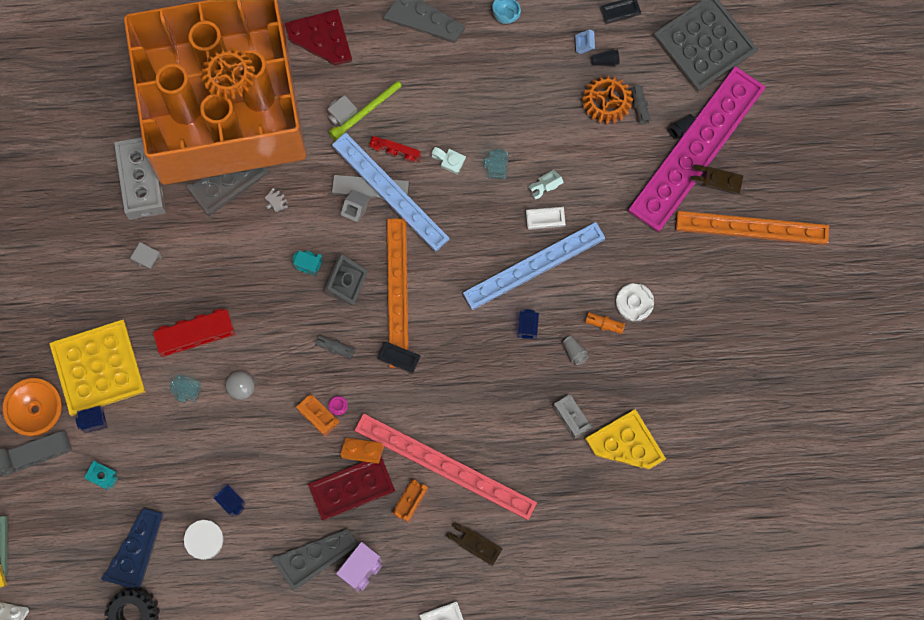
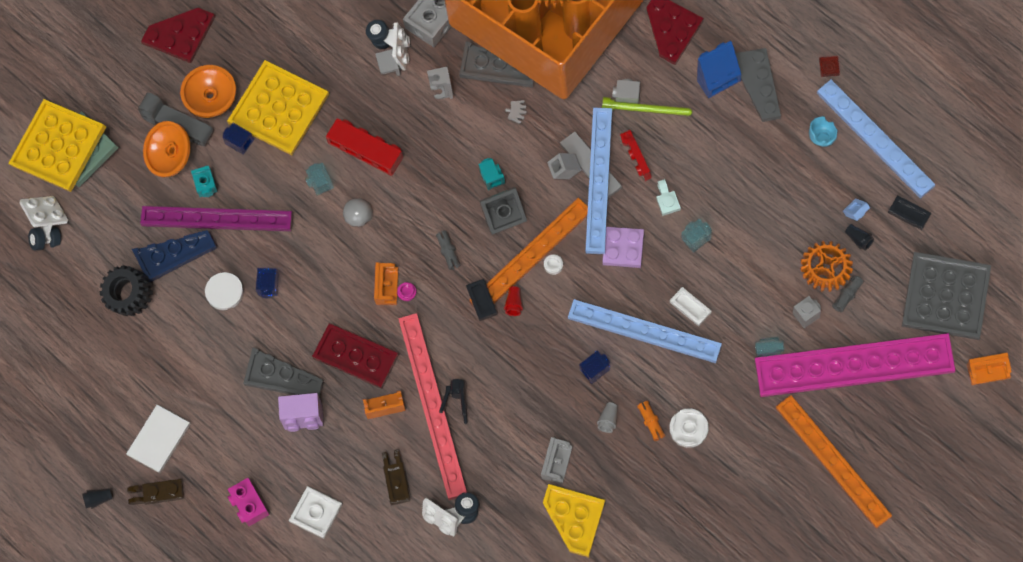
camera: 55 degrees right, 5 degrees down
orange plate [340,438,384,464] -> none
light aqua plate [529,170,564,199] -> none
black cone [668,114,696,139] -> none
dark brown hinge [690,164,743,194] -> none
none -> magenta plate [140,206,293,231]
none -> orange dish [143,121,190,177]
none -> white plate [366,20,410,70]
none -> white plate [422,492,479,537]
none -> light grey hinge [427,67,453,99]
none -> black plant [439,379,468,424]
none -> red cone [504,286,523,316]
none -> white tile [544,255,563,275]
none -> lavender plate [603,227,644,268]
none -> blue slope [697,41,741,99]
none -> clear light blue brick [755,337,784,357]
none -> light grey brick [793,296,821,328]
none -> orange hinge [967,353,1011,385]

